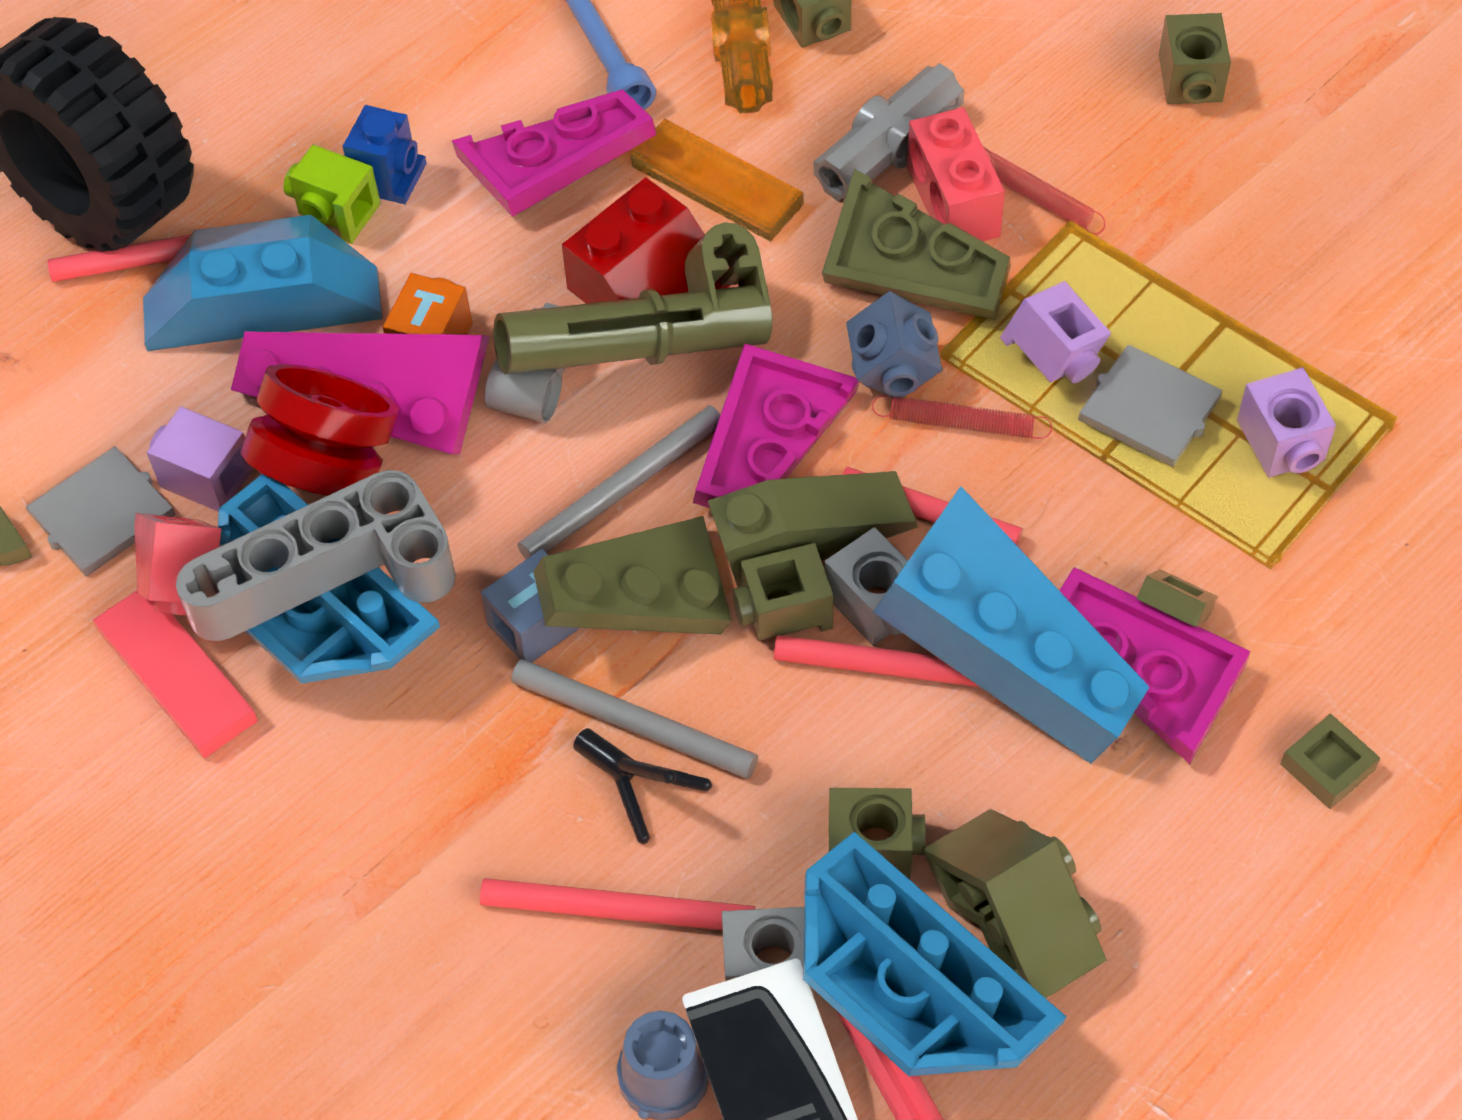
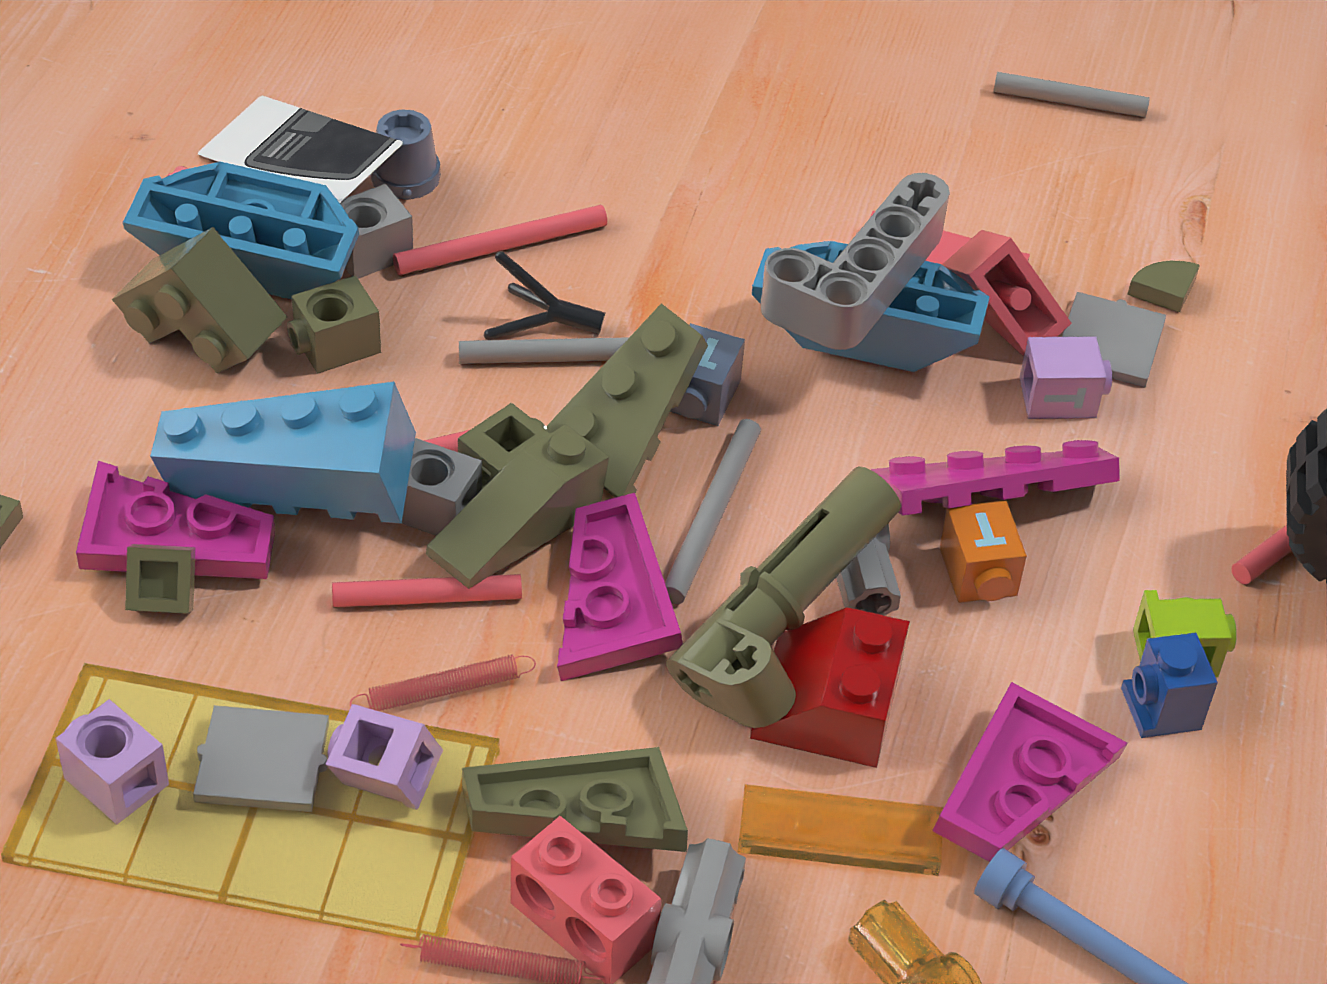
camera: 145 degrees right, 10 degrees down
dark azure wedge [143,215,383,351] -> none
red wheel [241,364,400,496] -> none
sand blue brick [846,291,942,399] -> none

